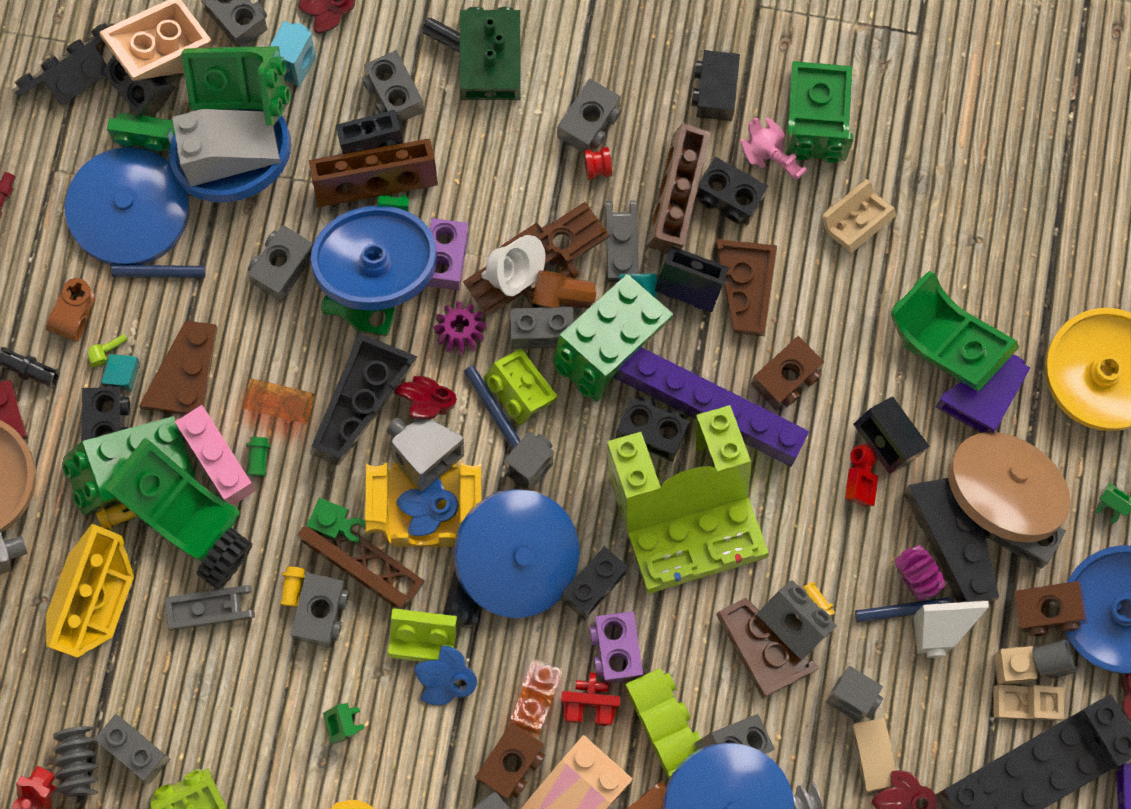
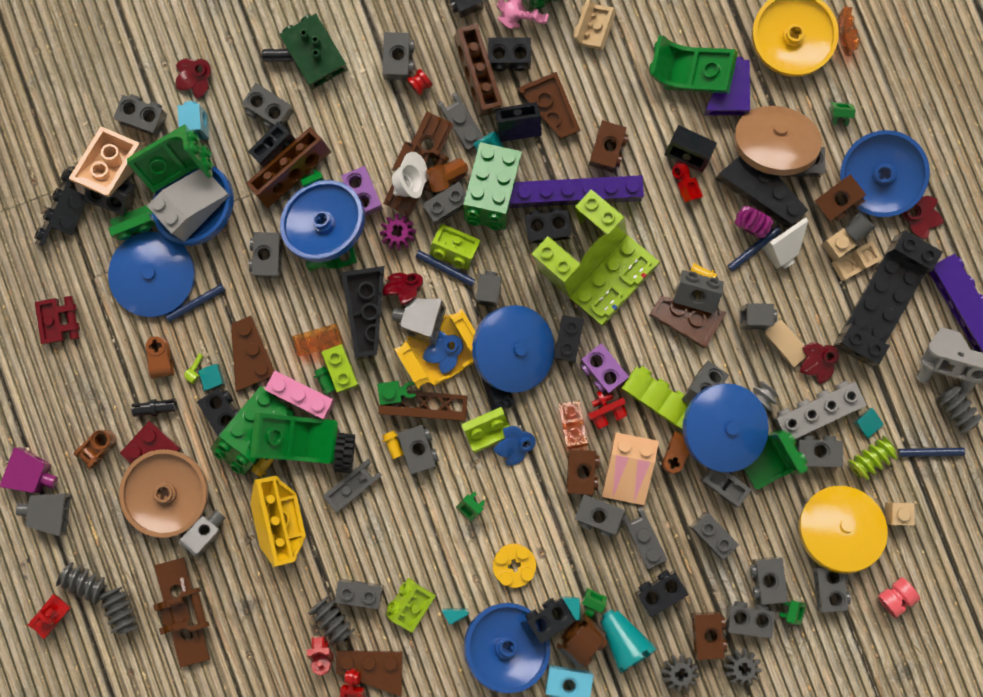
camera: 25 degrees left, 10 degrees up
none -> lime brick [322,344,360,394]

